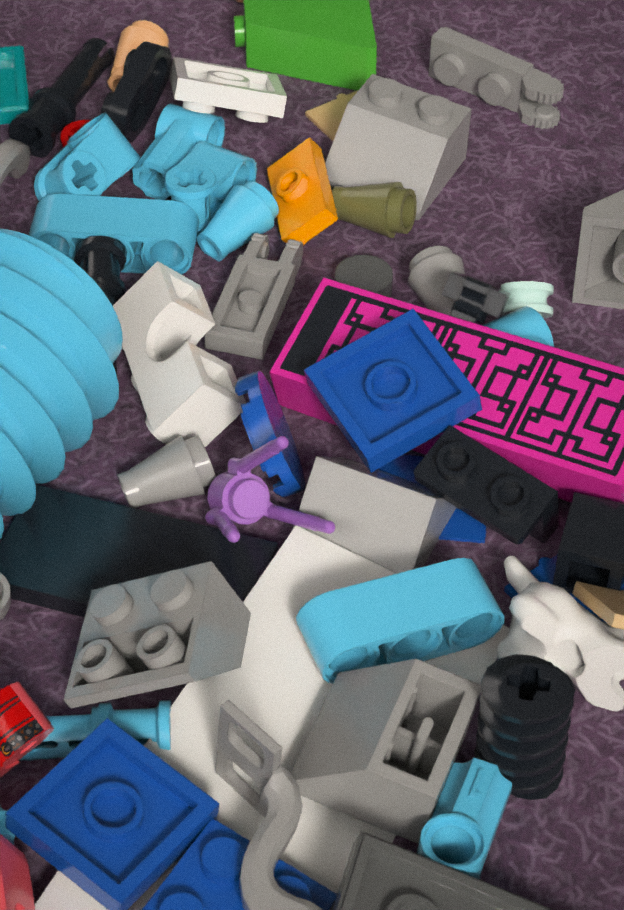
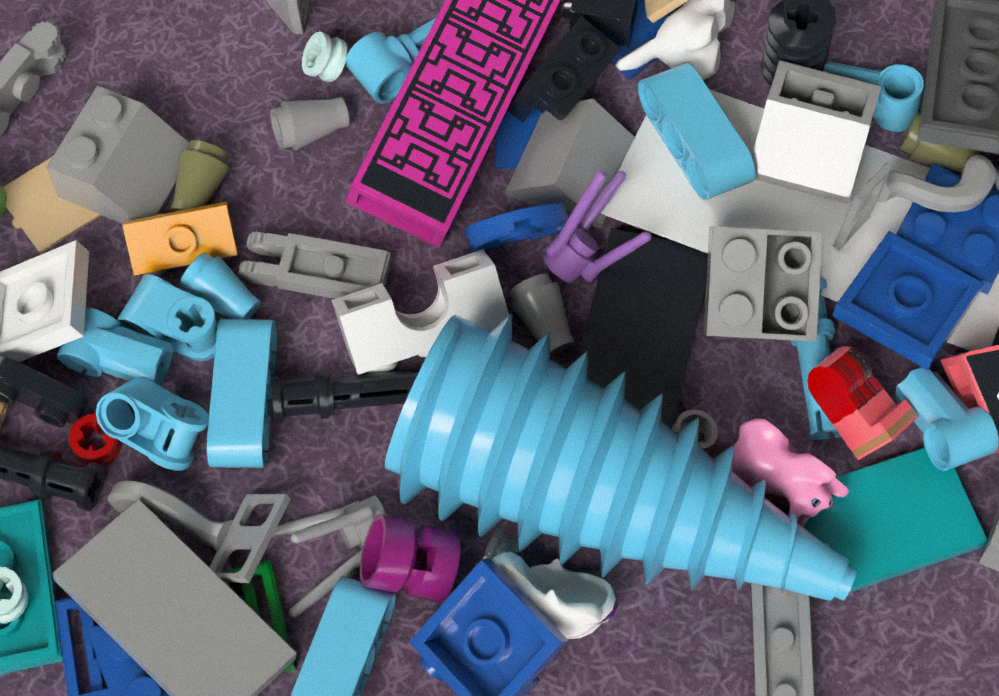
camera: 90 degrees left, 20 degrees up
blue plate [304,309,482,473] -> none
dark grey tile [335,255,393,297] -> none
black plate [442,271,511,323] -> none

